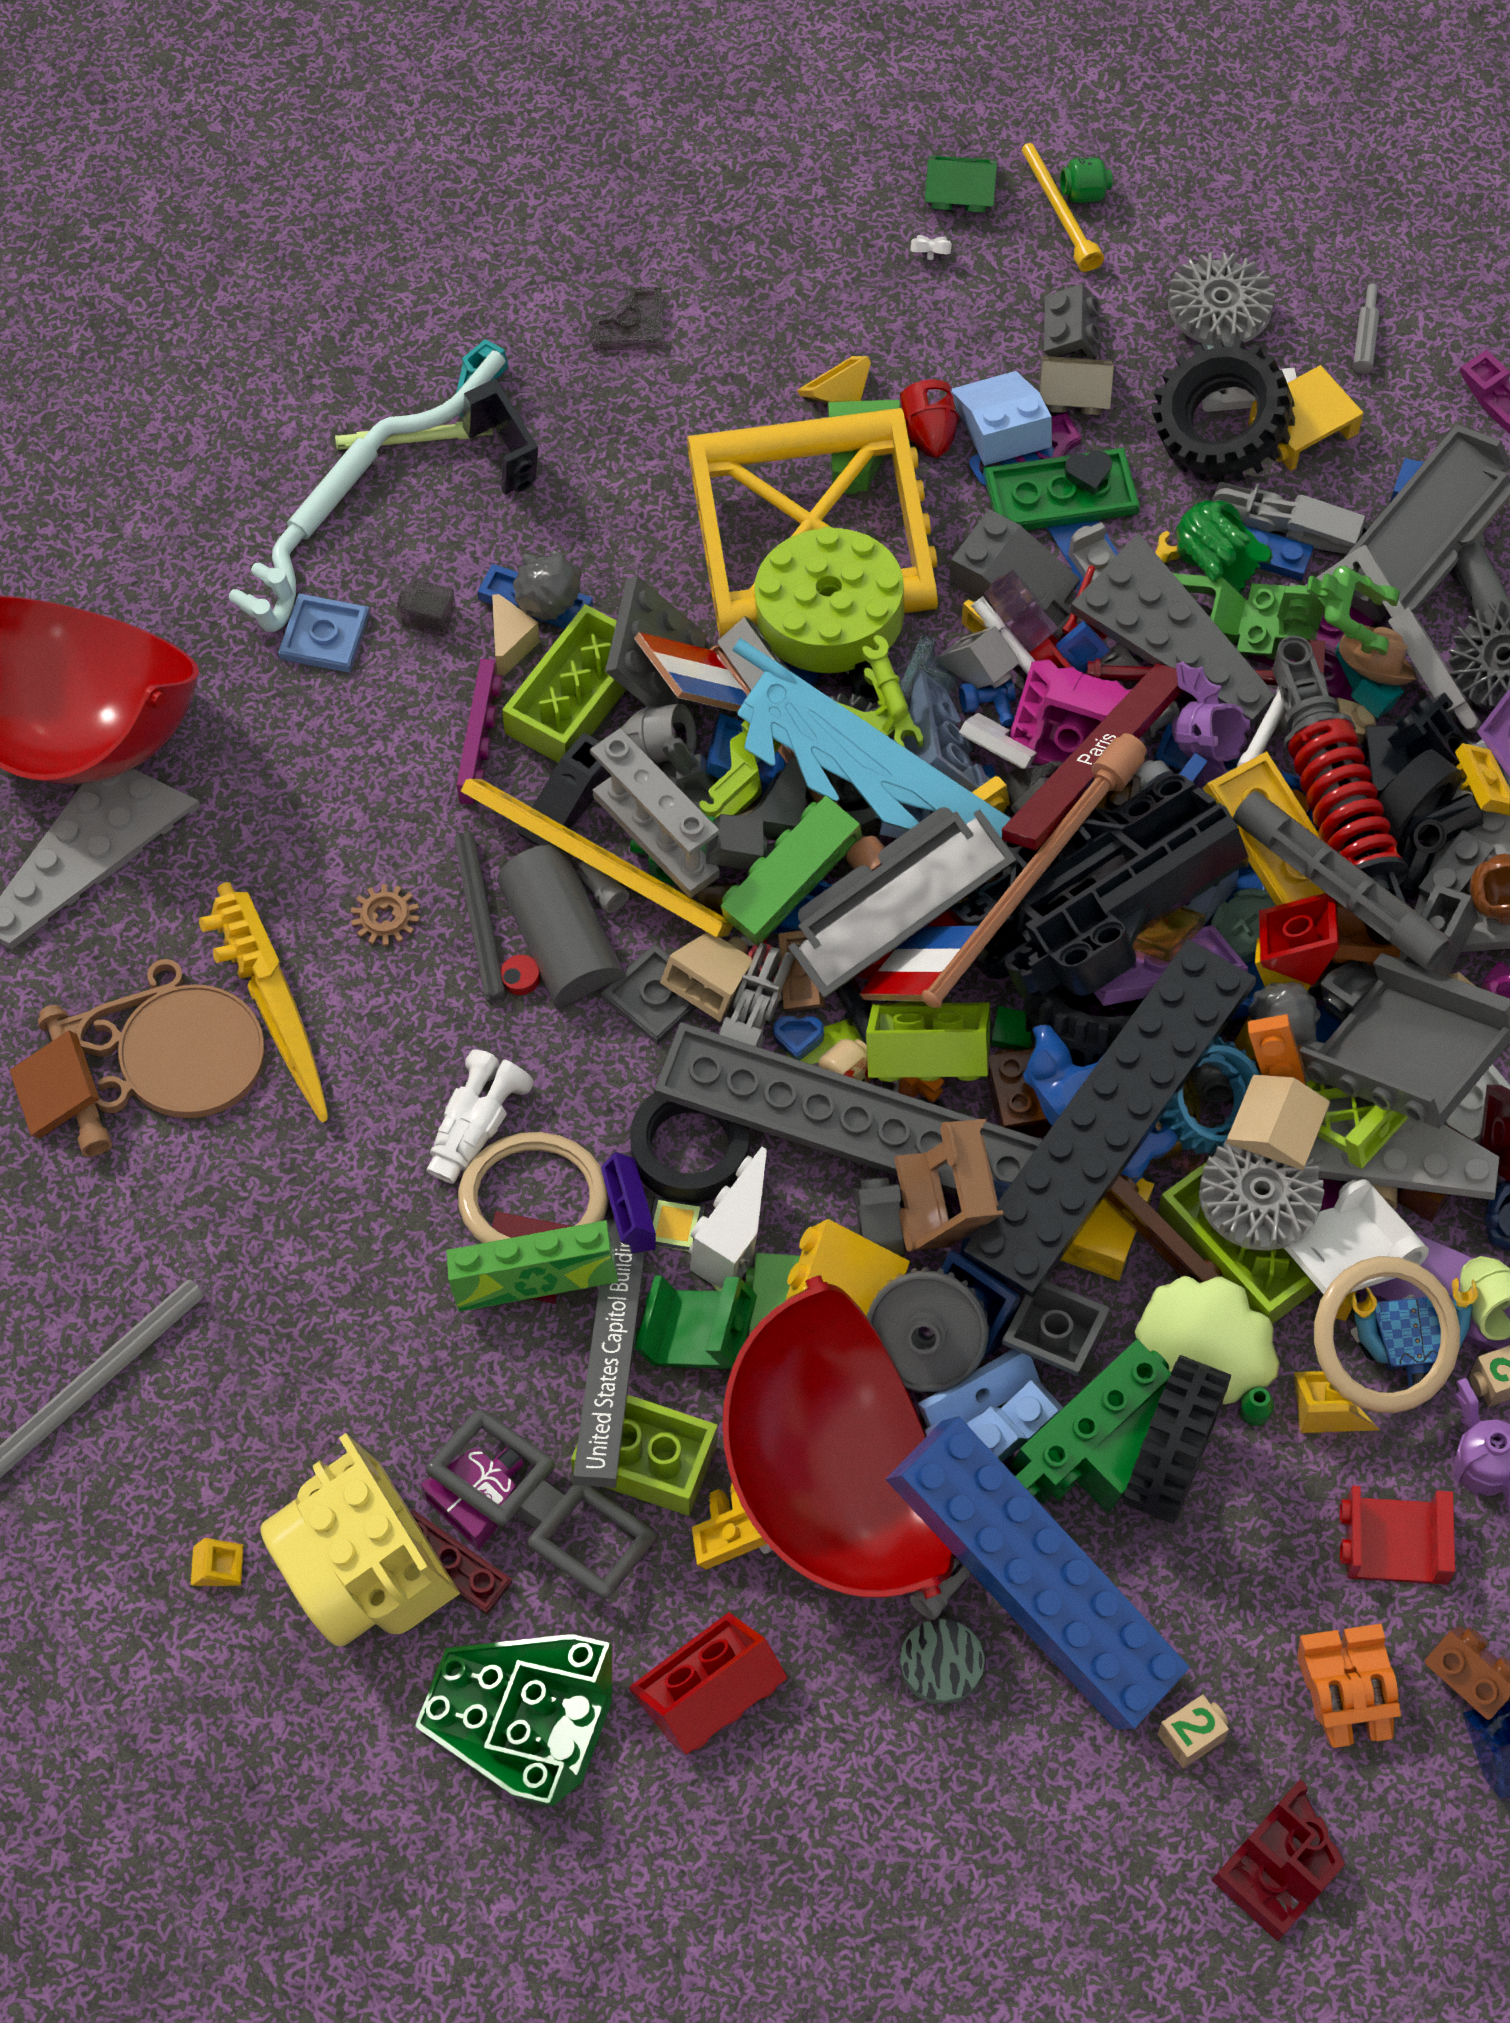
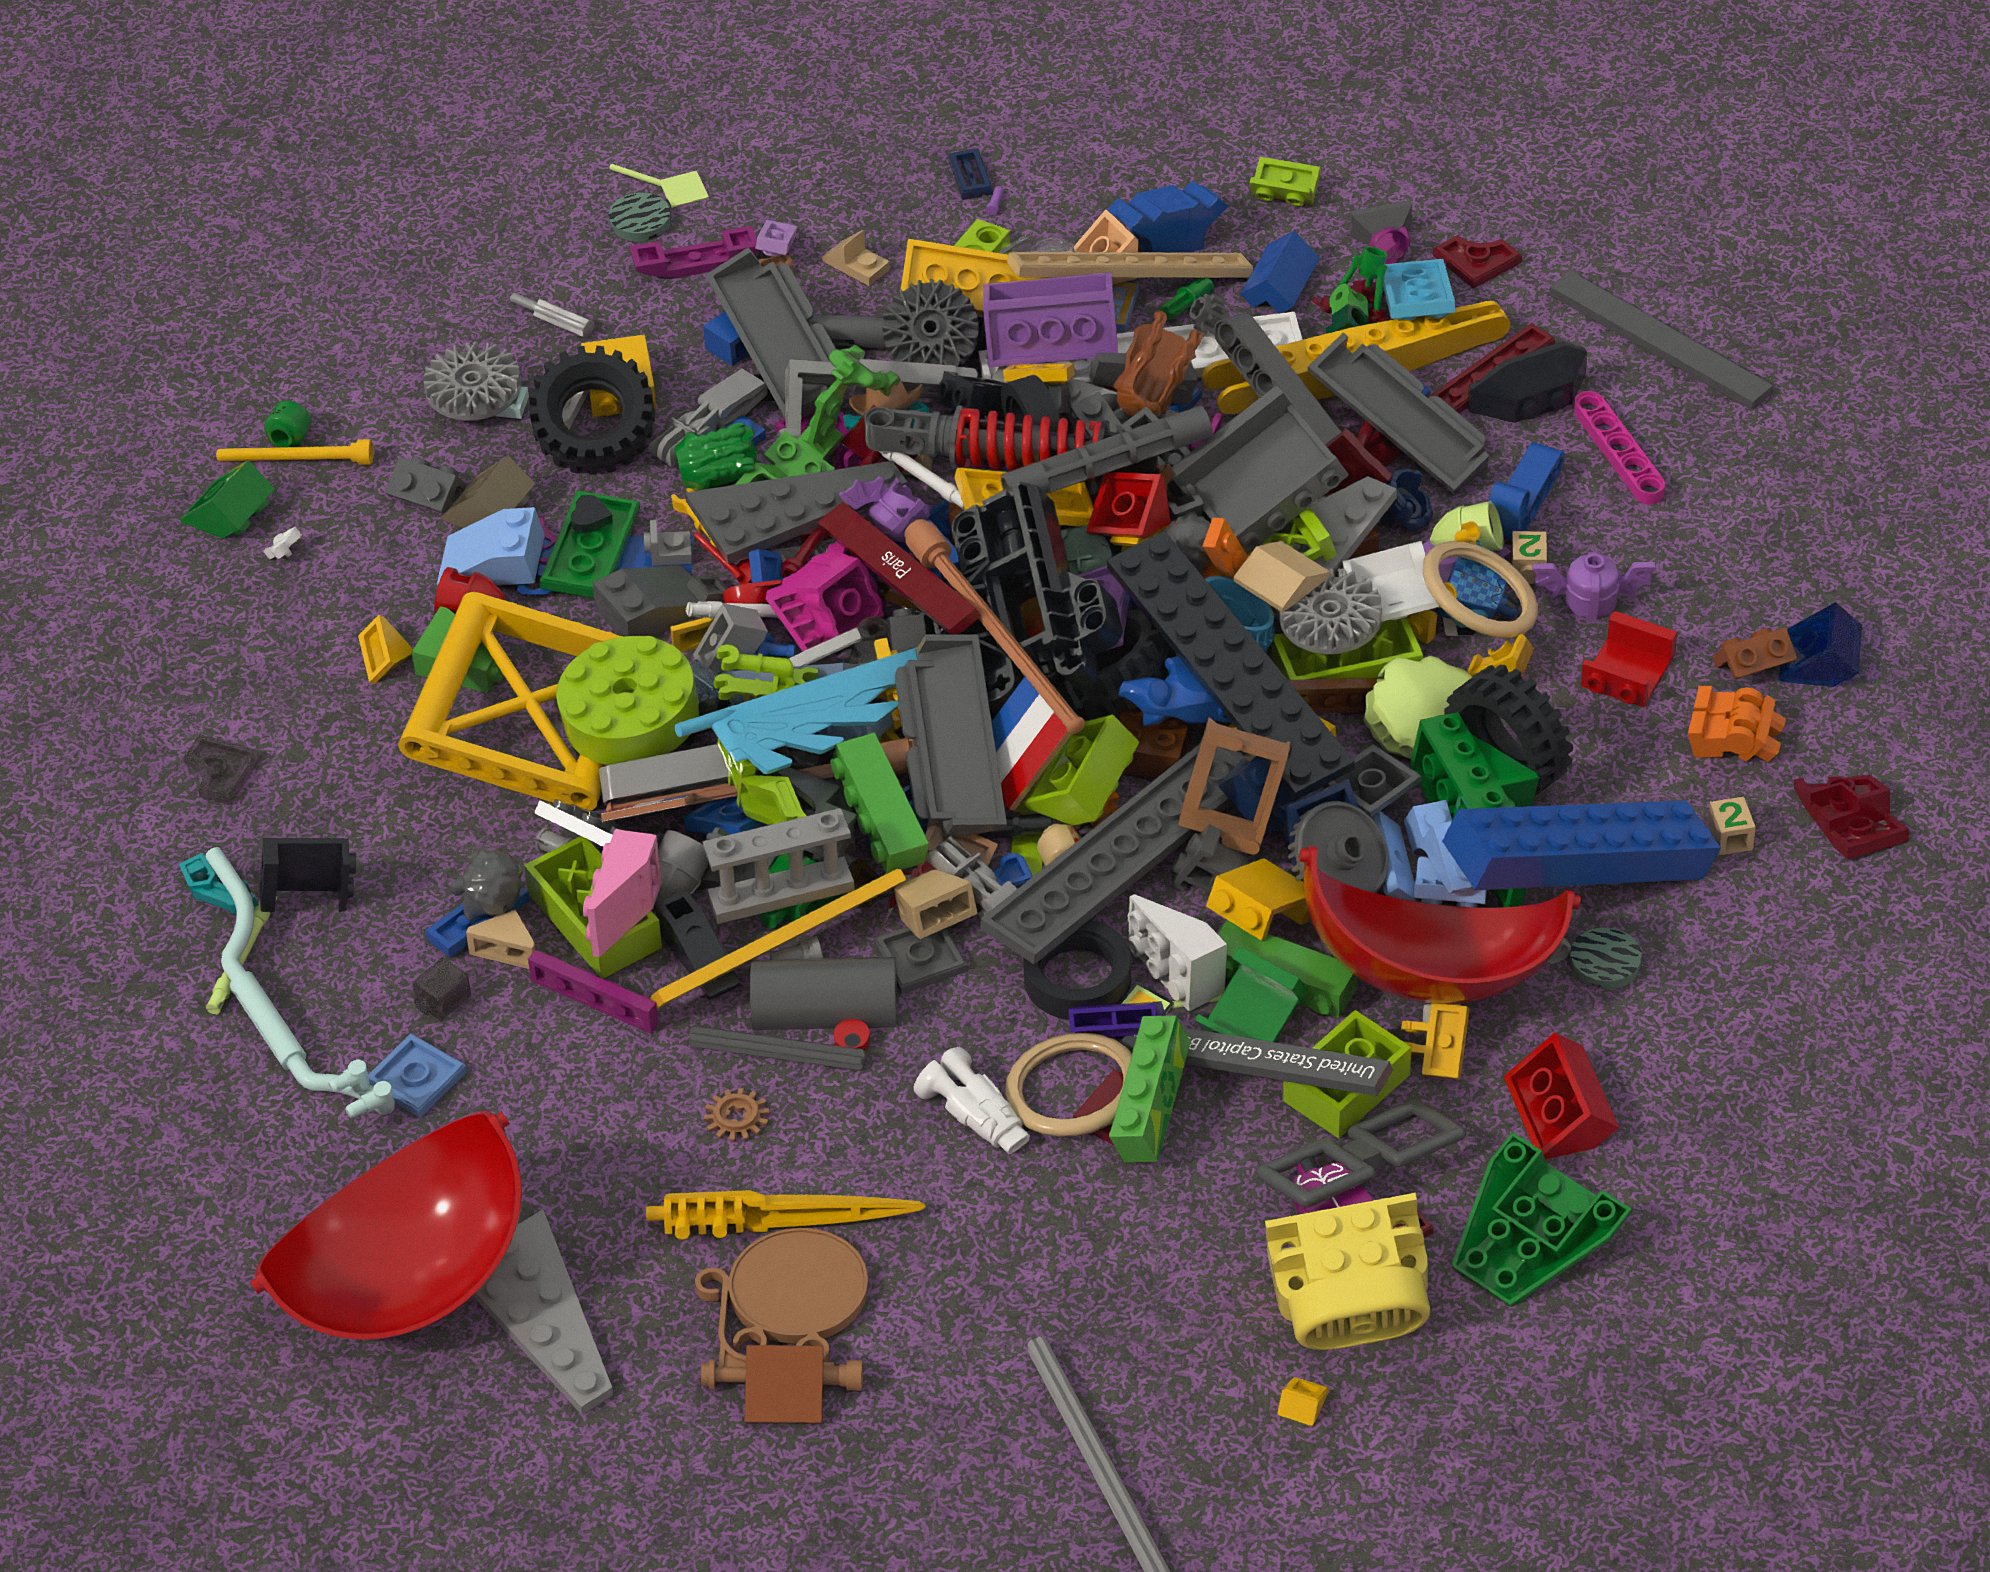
camera: 65 degrees left, 15 degrees down
clear purple brick [984,569,1058,652] -> none
none -> bright pink slope [583,829,662,957]

